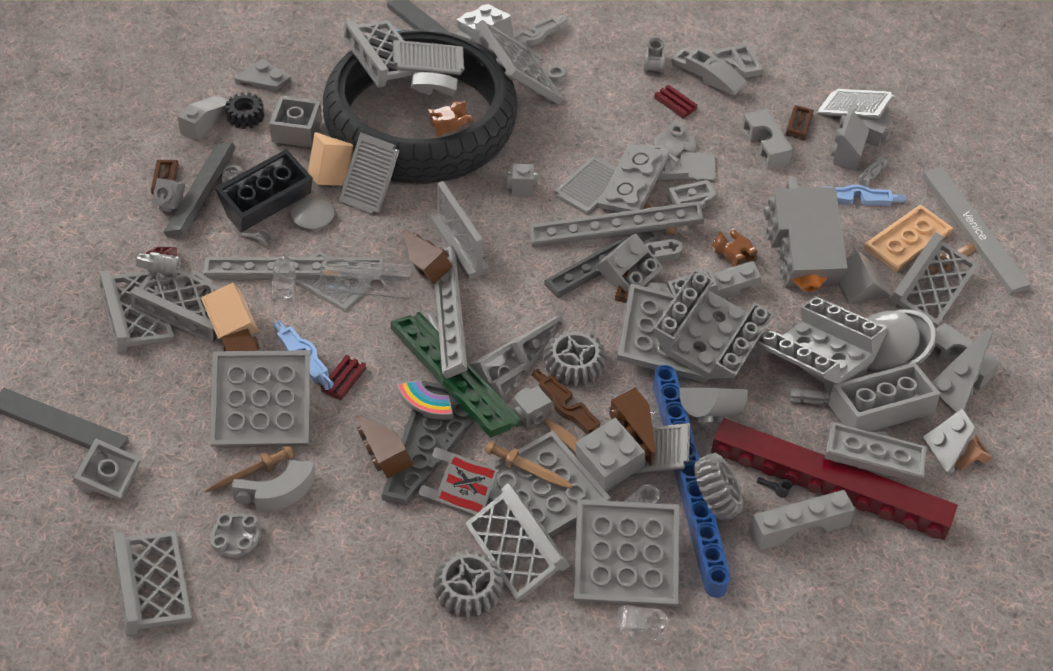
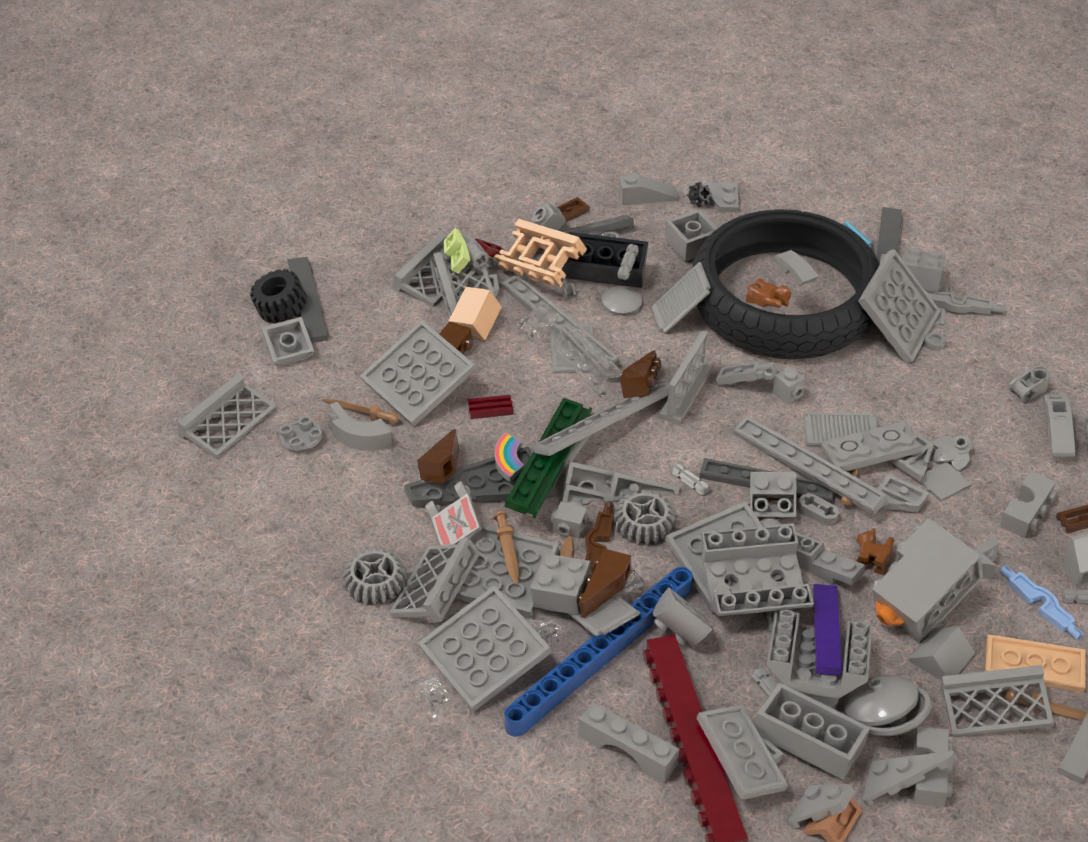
camera: 55 degrees right, 5 degrees down
black tyre [226,92,264,129] -> none
light blue piece [273,320,334,390] -> none
light nougat slope [308,133,354,186] -> none
light grey fence [343,20,423,87] -> none
light grey window [393,40,464,75] -> none
dark red tile [654,84,698,119] -> none
light grey gear [694,453,744,521] -> none
black hand [757,477,793,498] -> none
none -> black tyre [250,269,307,323]
none -> yellowish green slope [443,228,470,273]
none -> light nougat fence [494,219,587,287]
none -> light grey axle [618,244,638,280]
none -> light grey axle [672,463,710,496]
none -> black gear [687,182,712,207]
none -> light grey hinge [716,361,777,385]
none -> dark purple tile [813,584,842,676]

